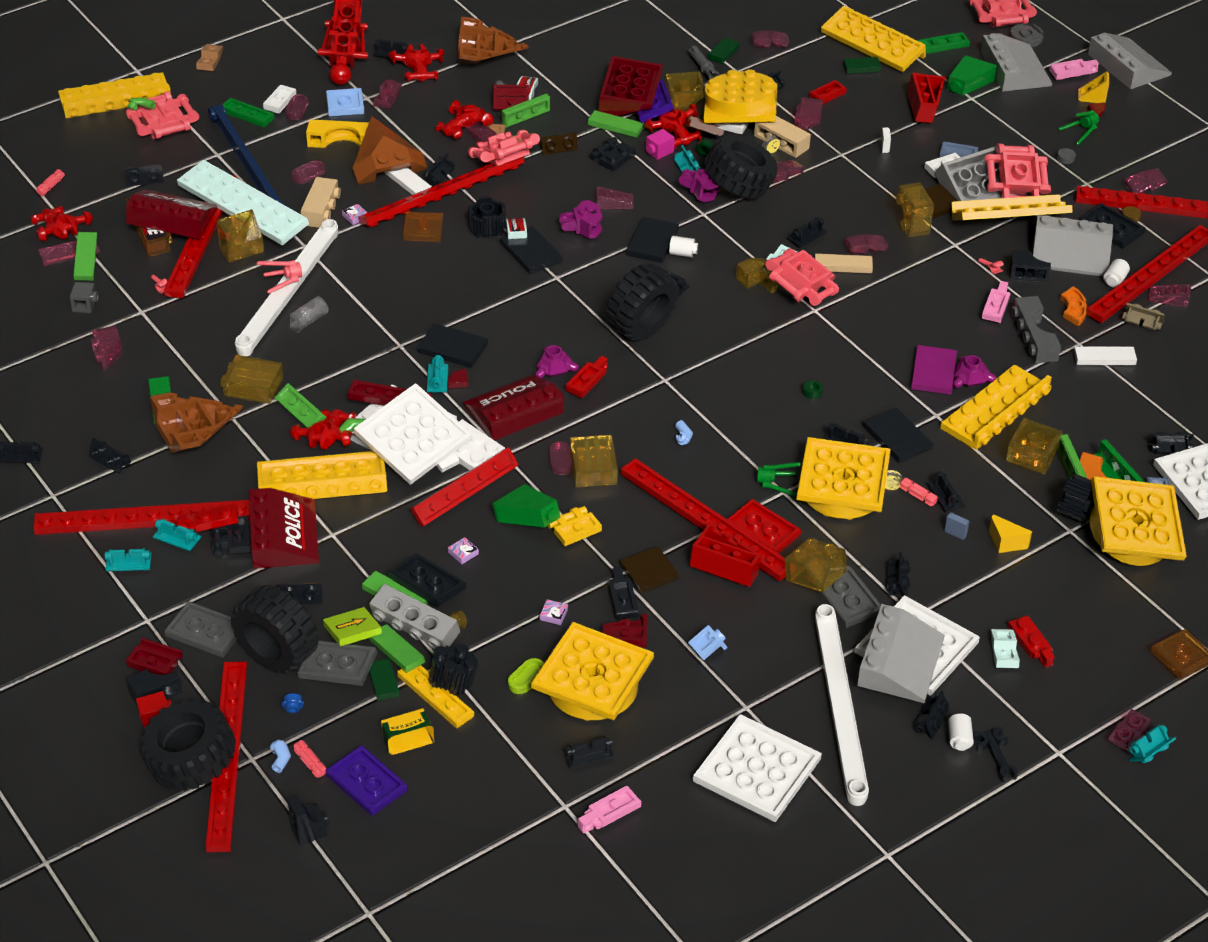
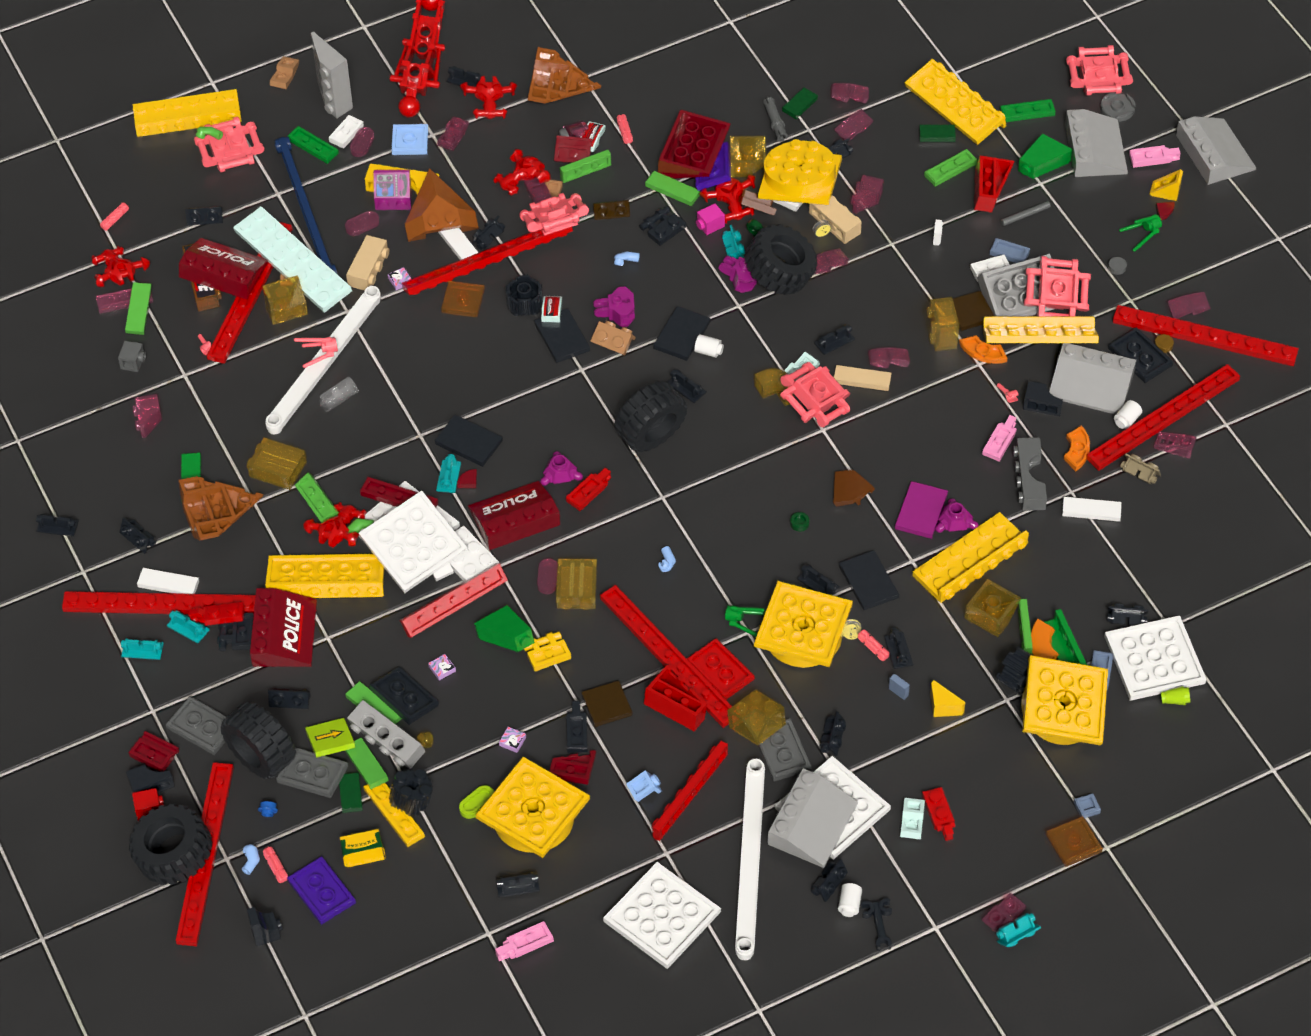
camera: 10 degrees right, 10 degrees up
clear pink slope [597,187,634,209] -> none
red tile [809,80,847,105] -> none
none -> white tile [137,568,199,594]
none -> light grey slope [311,32,353,118]
none -> magenta slope [374,170,412,210]
none -> clear pink slope [562,121,589,137]
none -> medium nougat bracket [591,321,636,356]
none -> light blue arm [614,251,640,266]
none -> coral axle [617,114,633,144]
none -> red plate [652,740,728,841]
none -> reddish brown slope [833,470,875,507]
none -> clear pink slope [834,109,873,140]
none -> bright green tile [924,149,978,187]
none -> orange tile [959,335,1007,364]
none -> dark grey bar [1000,201,1051,226]
none -> sand blue tile [1074,793,1101,819]

